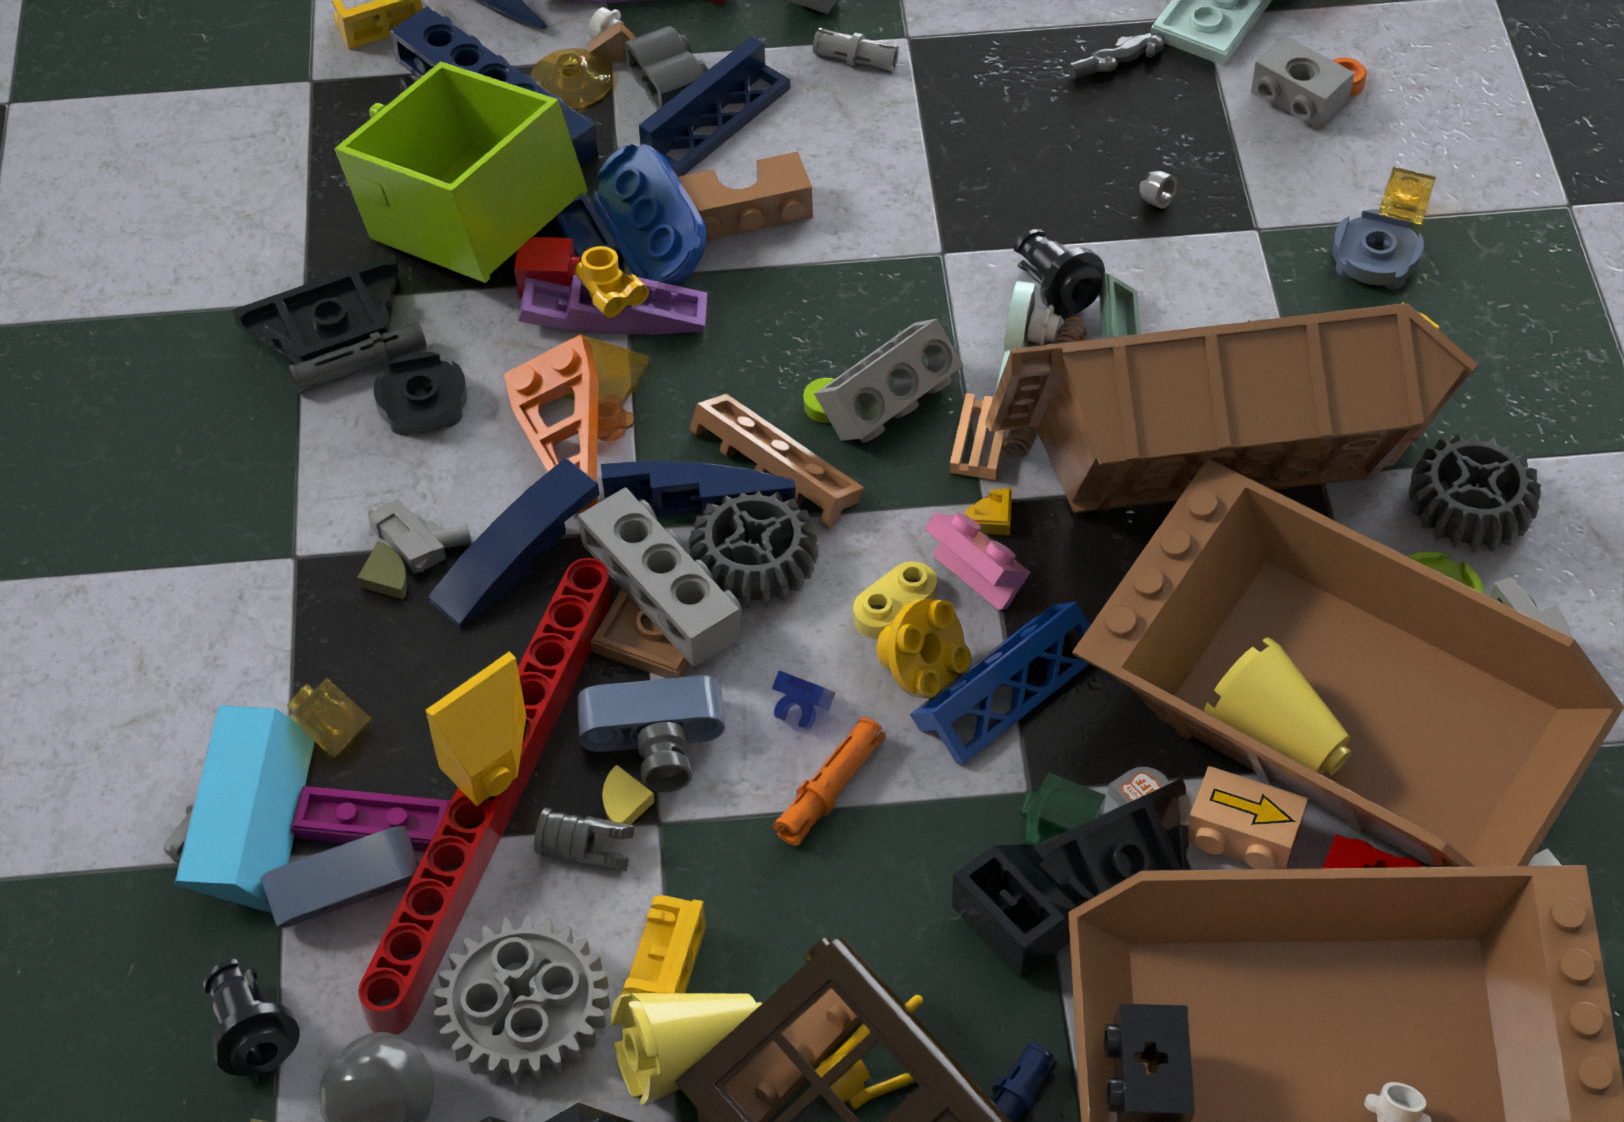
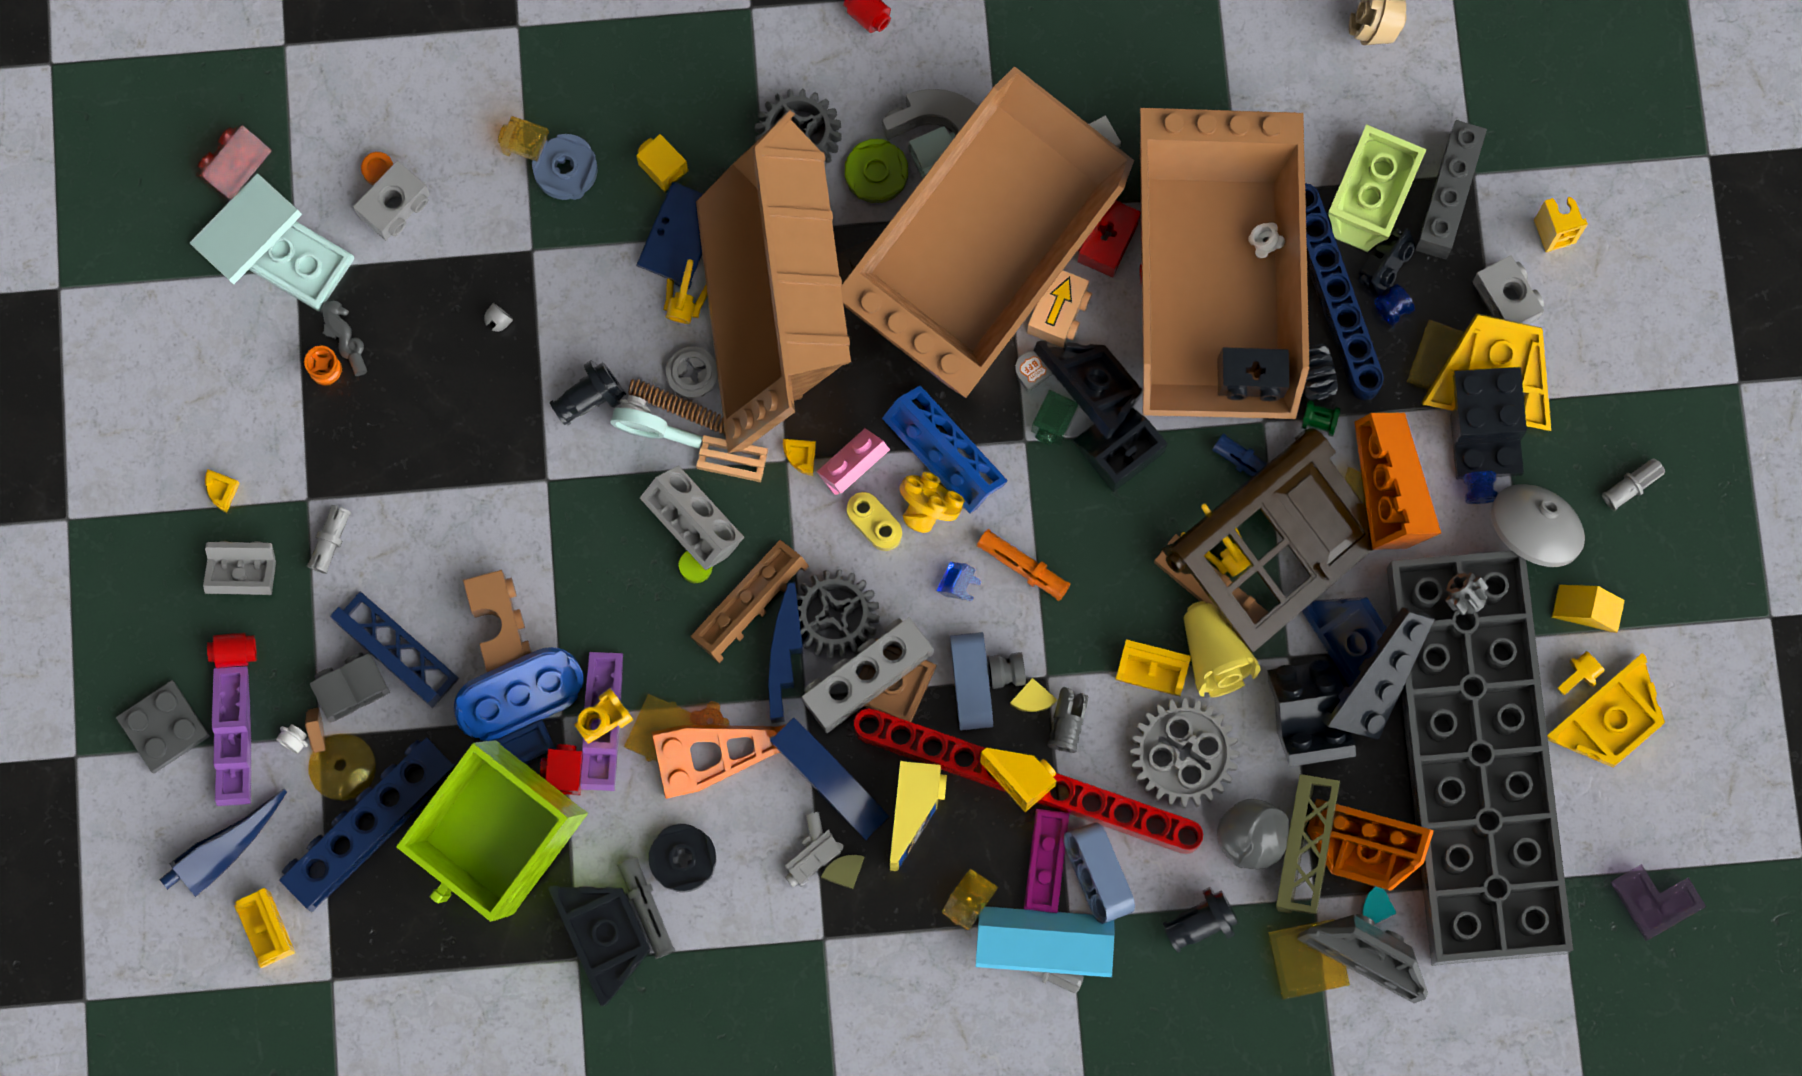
camera: 90 degrees left, 25 degrees up
sand green tile [1099,272,1141,338] -> none
light yellow cone [1204,637,1351,775] -> none
none -> orange wheel [304,345,342,385]
none -> light yellow slope [890,761,947,871]

